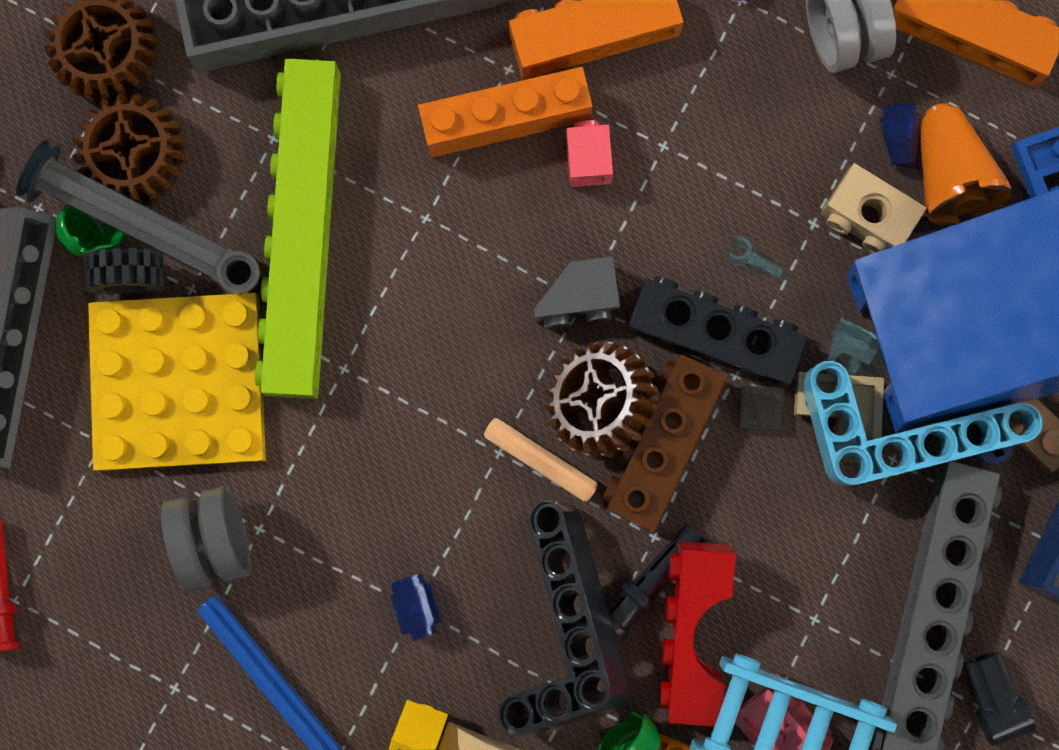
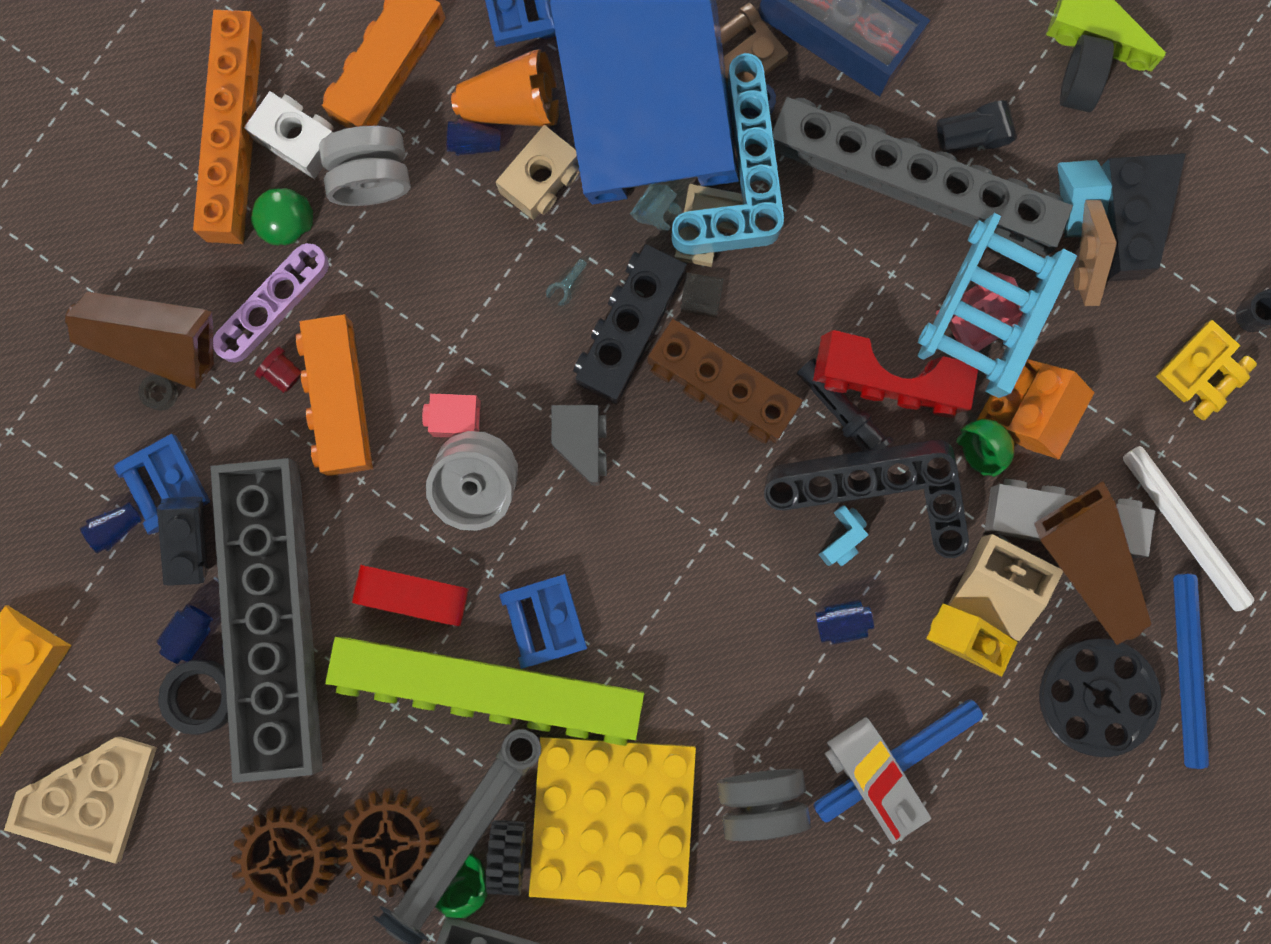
camera: 80 degrees left, 0 degrees up
orange brick [418,67,593,158] -> none
light nougat axle [484,418,598,502] -> none
reddish brown gear [544,342,659,458] -> none
none -> red beam [352,565,469,627]
none -> light grey wheel [426,431,518,531]
none -> blue plate [499,574,588,669]
none -> medium azure bracket [818,505,868,566]
none -> light grey door [824,717,932,845]

